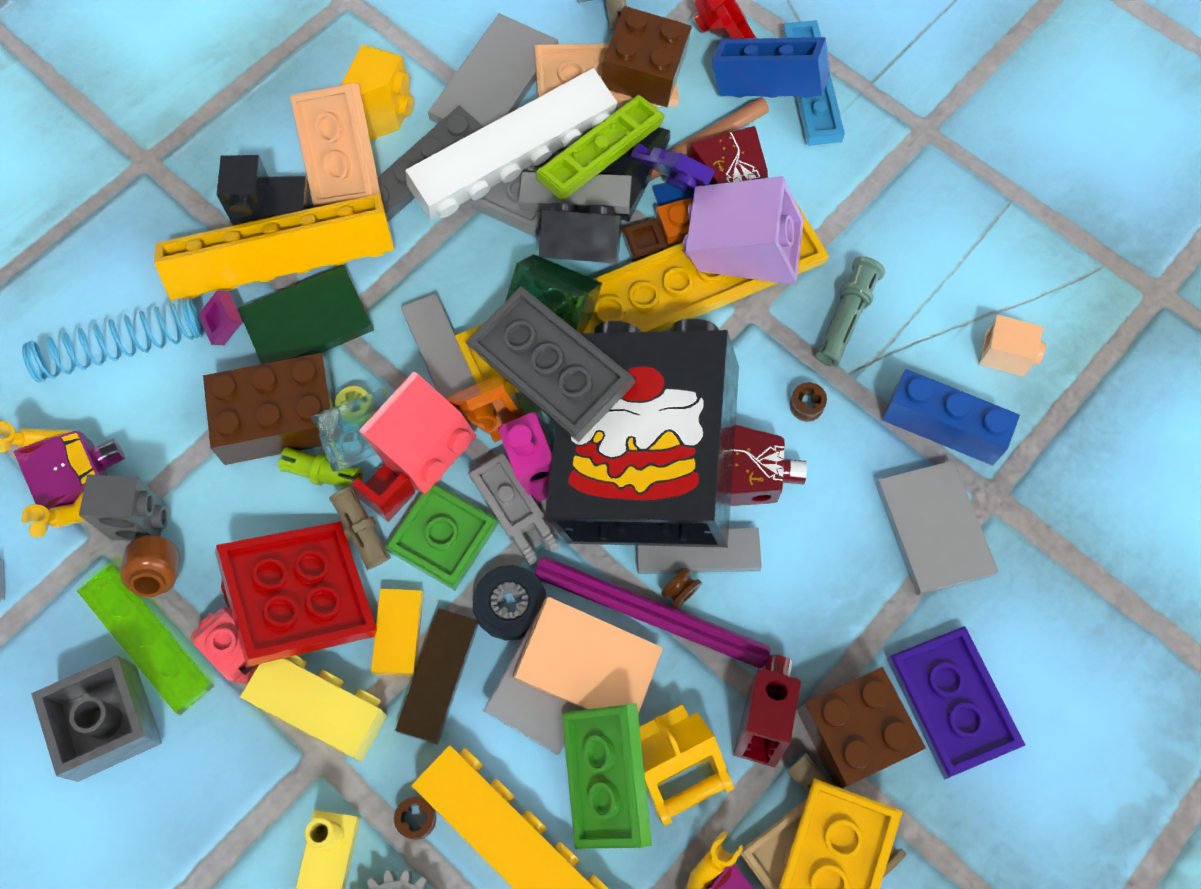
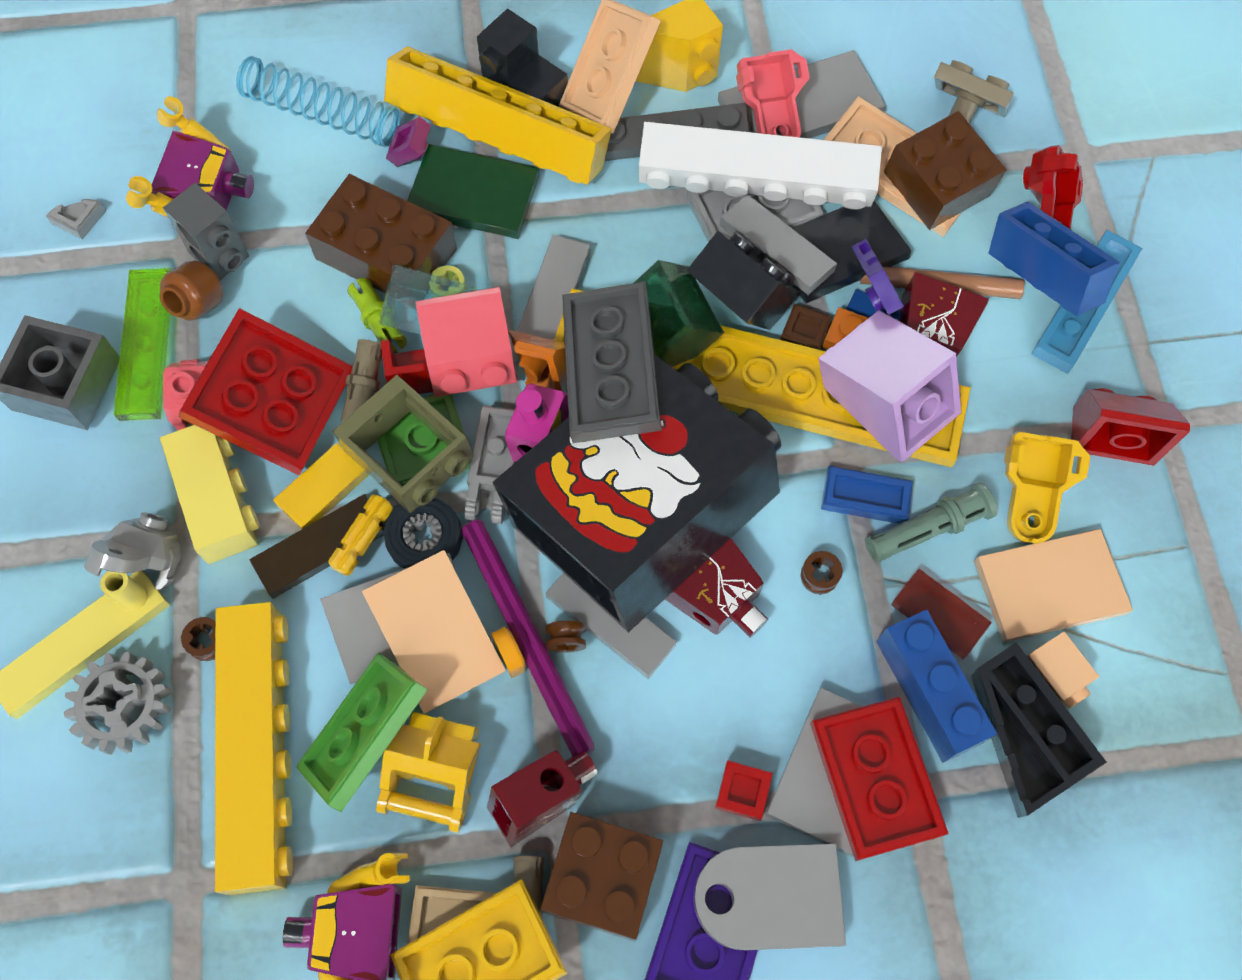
camera: 40 degrees right, 0 degrees up
lime plate [536,94,665,201] -> none
none -> light grey piece [84,512,182,590]
none -> yellow axle [329,494,392,576]
none -> olive window [332,375,474,514]
none -> light orange tile [491,626,526,678]
none -> light grey tile [693,843,846,950]
none -> red plate [715,760,773,821]
none -> coral piece [736,49,810,138]
none -> red tile [810,697,949,862]
none -> blue tile [821,466,913,524]
none -> clear red tile [891,569,992,659]
none -> black wedge [971,642,1107,818]
none -> light nougat tile [974,529,1133,643]
none -> yellow piece [1004,432,1091,543]
none -> red slope [1071,388,1190,466]

